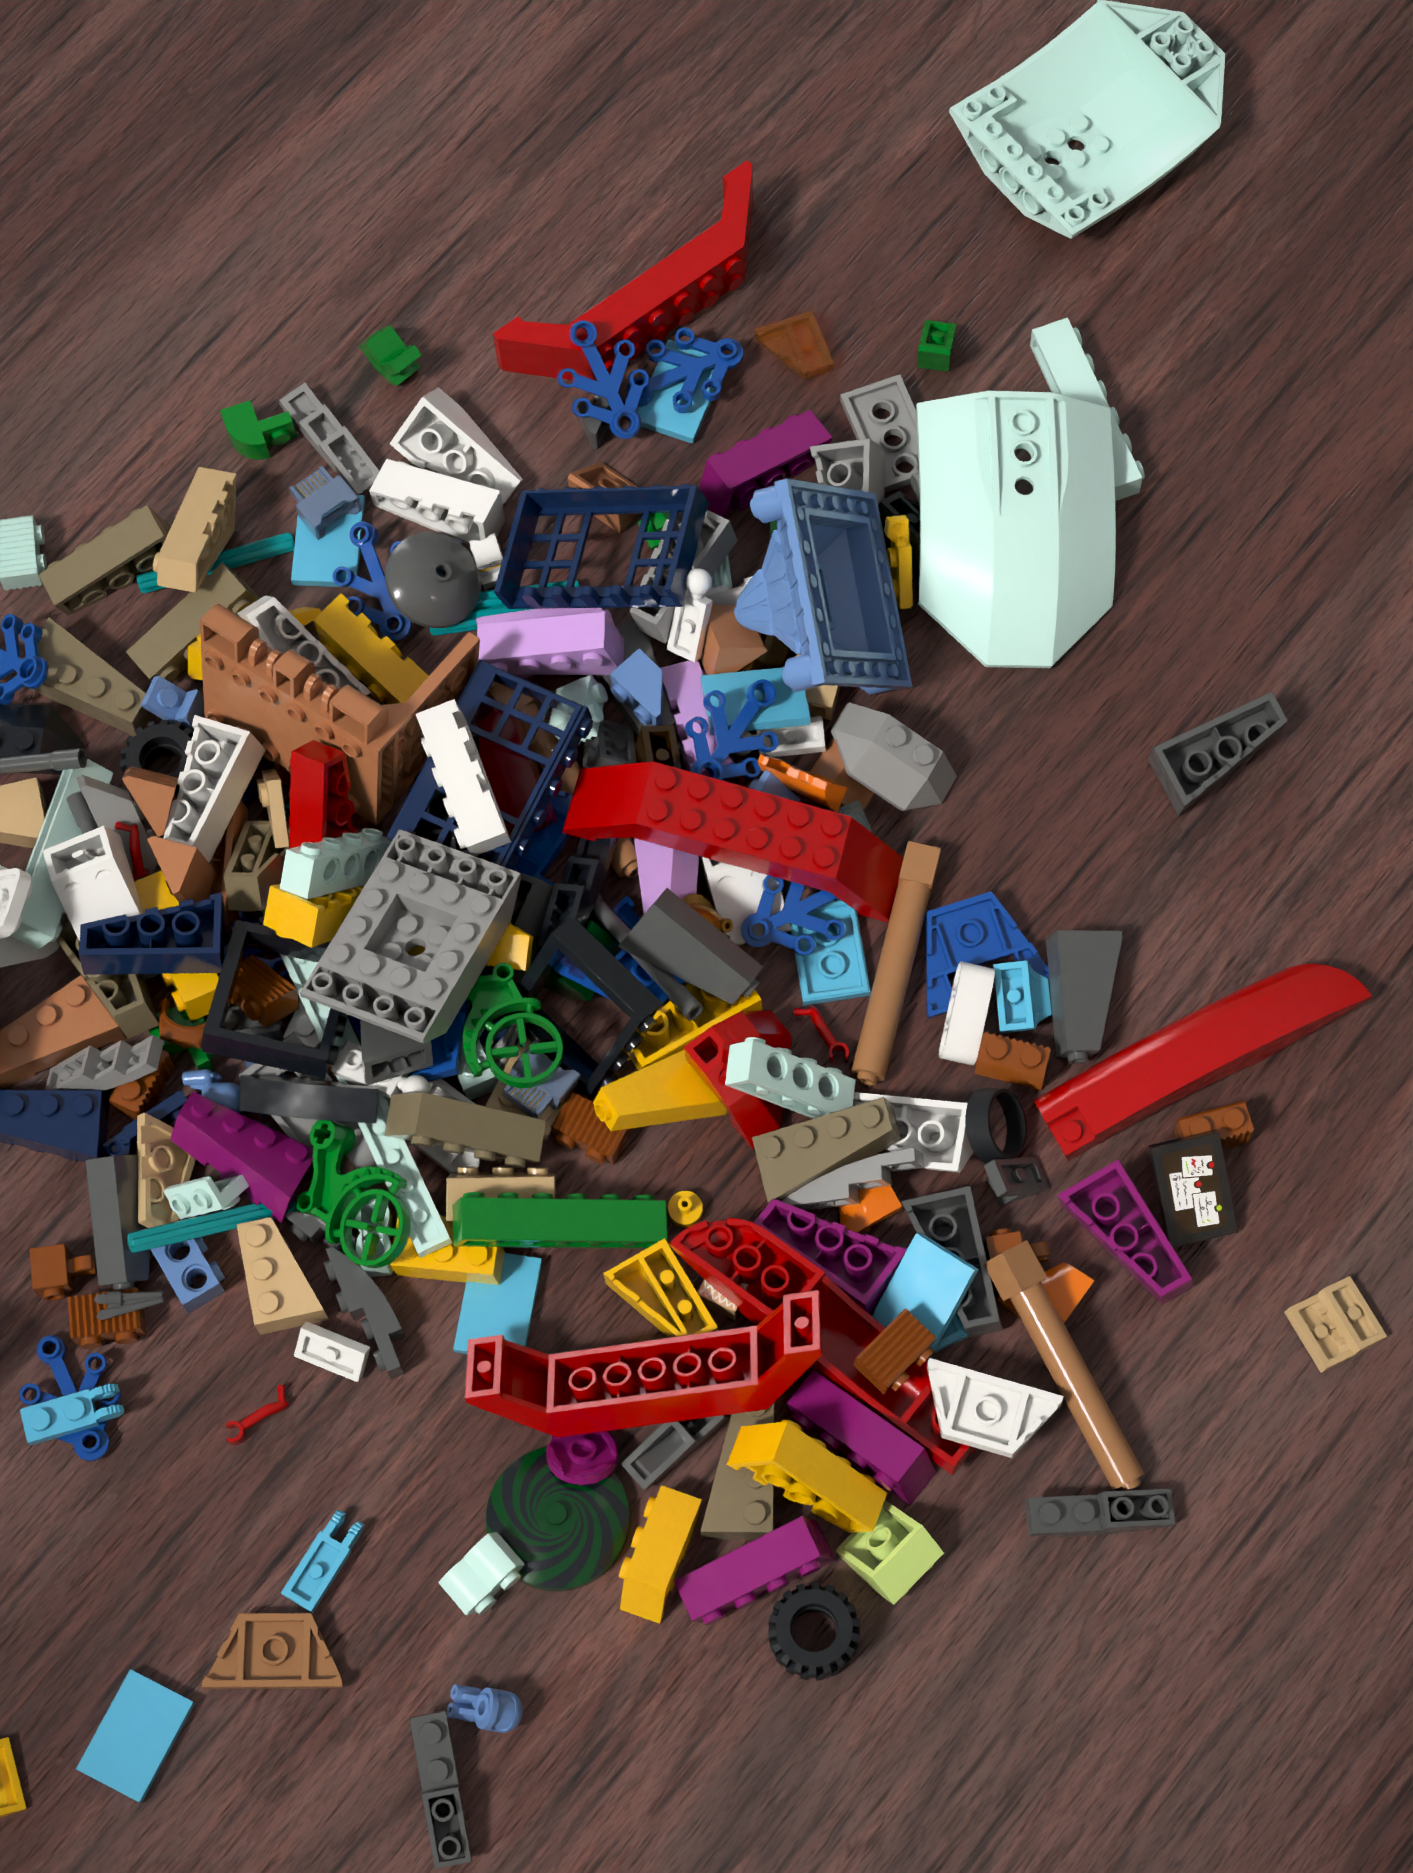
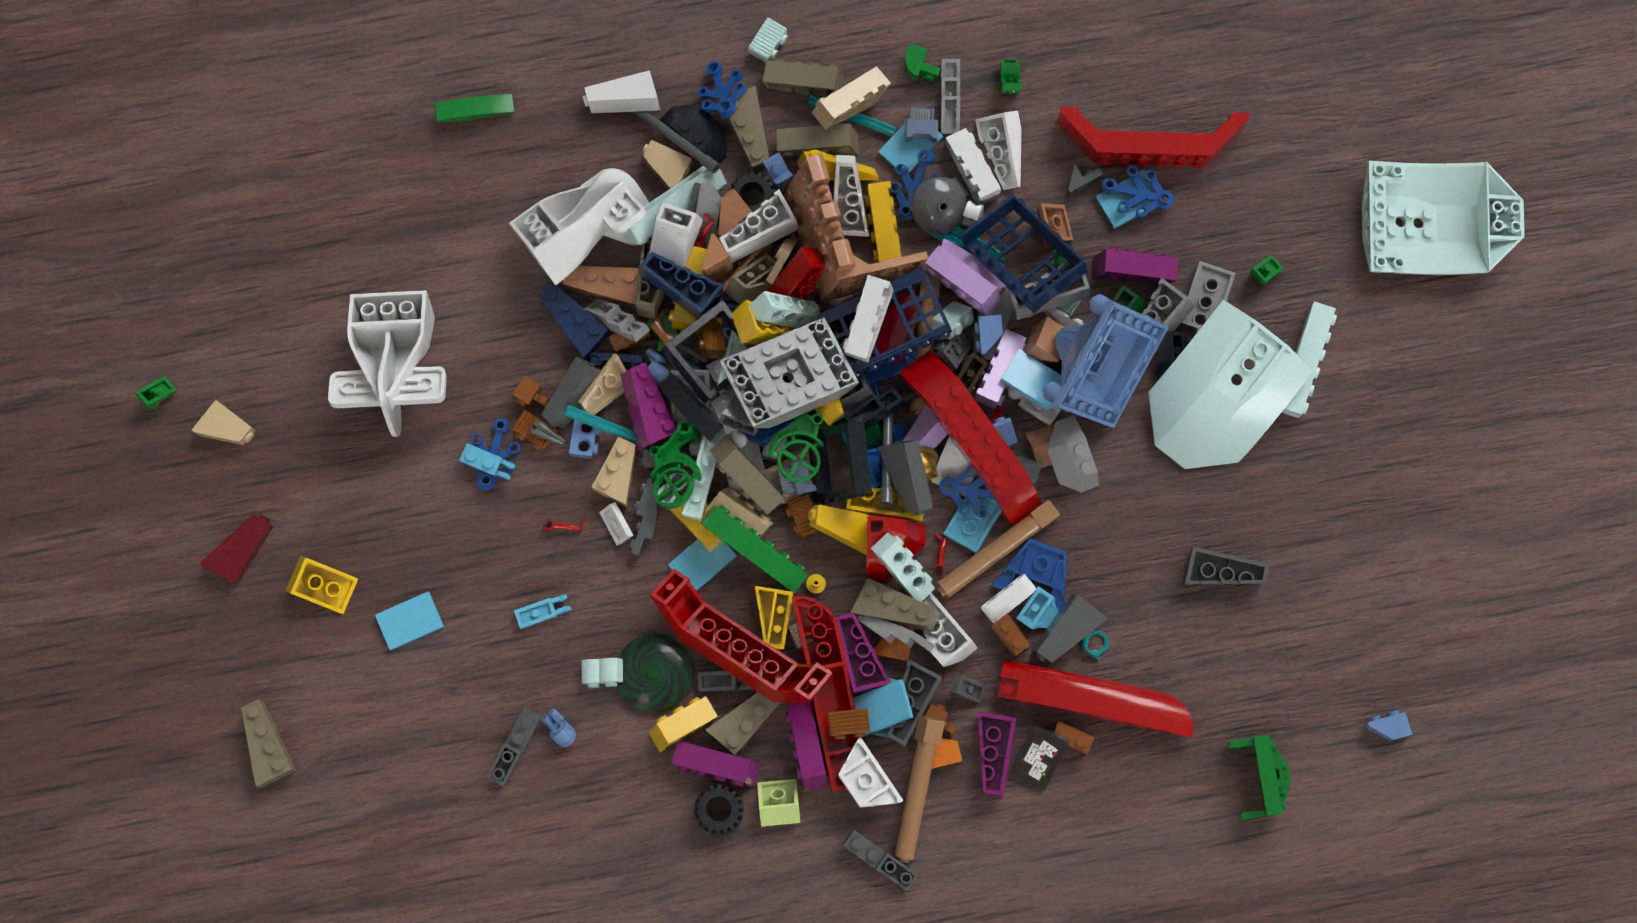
camera: 35 degrees right, 10 degrees up
light aqua bracket [164,1175,249,1220] -> none
medium nougat wing [202,1613,344,1689] -> none
magenta tile [546,1431,618,1485] -> none
blue plant [557,320,649,439] -> none
white plate [667,568,713,663] -> none
blue plant [685,679,779,780] -> none
yellow wedge [726,1420,887,1533] -> none
clear orange wing [754,310,834,379] -> none
orange slope [757,754,847,812] -> none
yellow hinge [884,515,913,609] -> none
black tyre [965,1088,1027,1164] -> none
tan slope [1284,1276,1387,1373] -> none
none -> teal piece [1080,630,1109,661]

